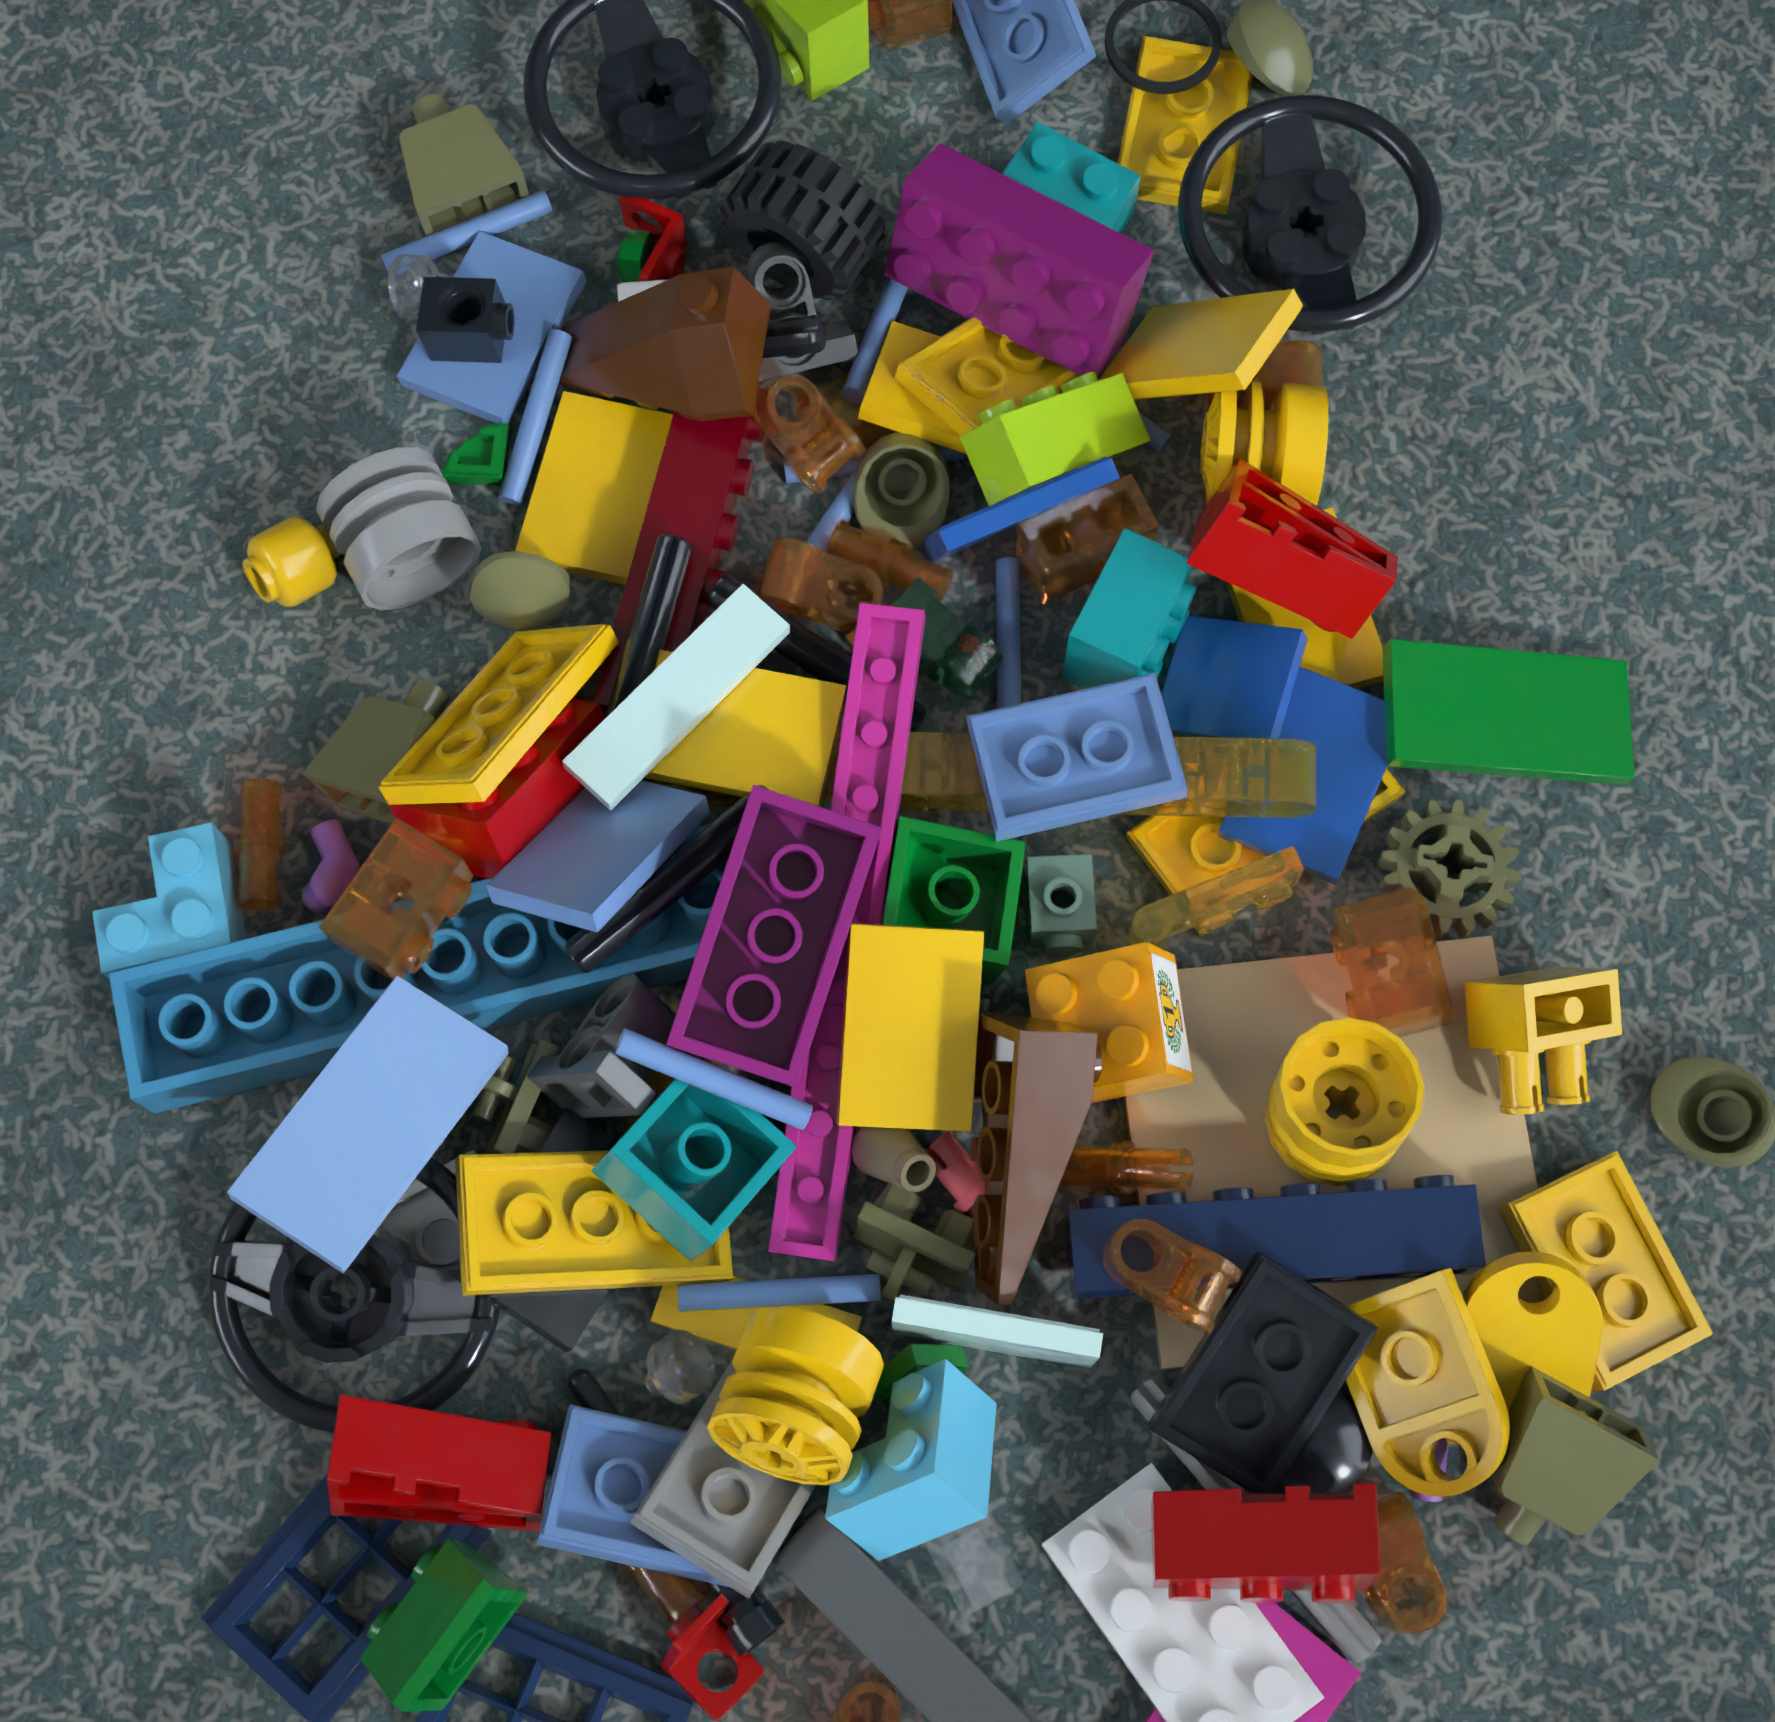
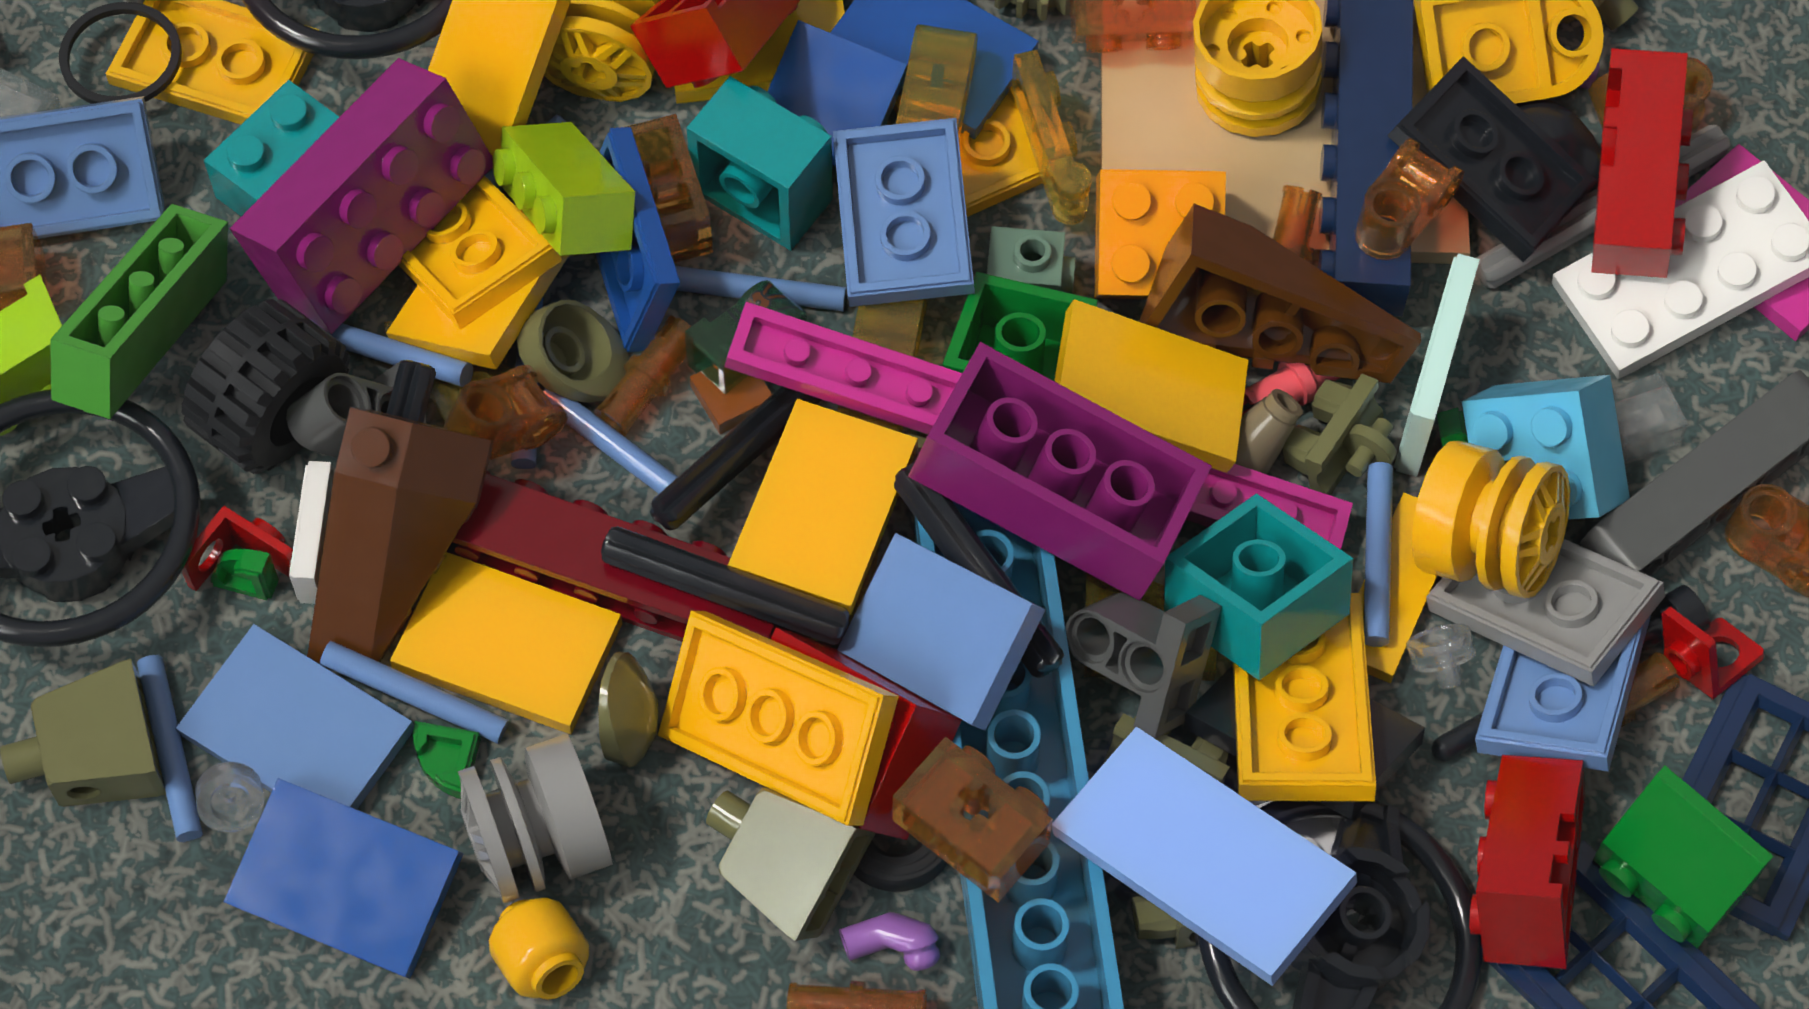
camera: 85 degrees left, 10 degrees down
black brick [416,277,515,363] -> none
light aqua tile [562,584,790,811] -> none
medium blue bar [614,1028,813,1130] -> none
clear orange piece [757,537,884,631] -> none
none -> bright green brick [50,204,228,419]
none -> blue tile [224,778,464,979]

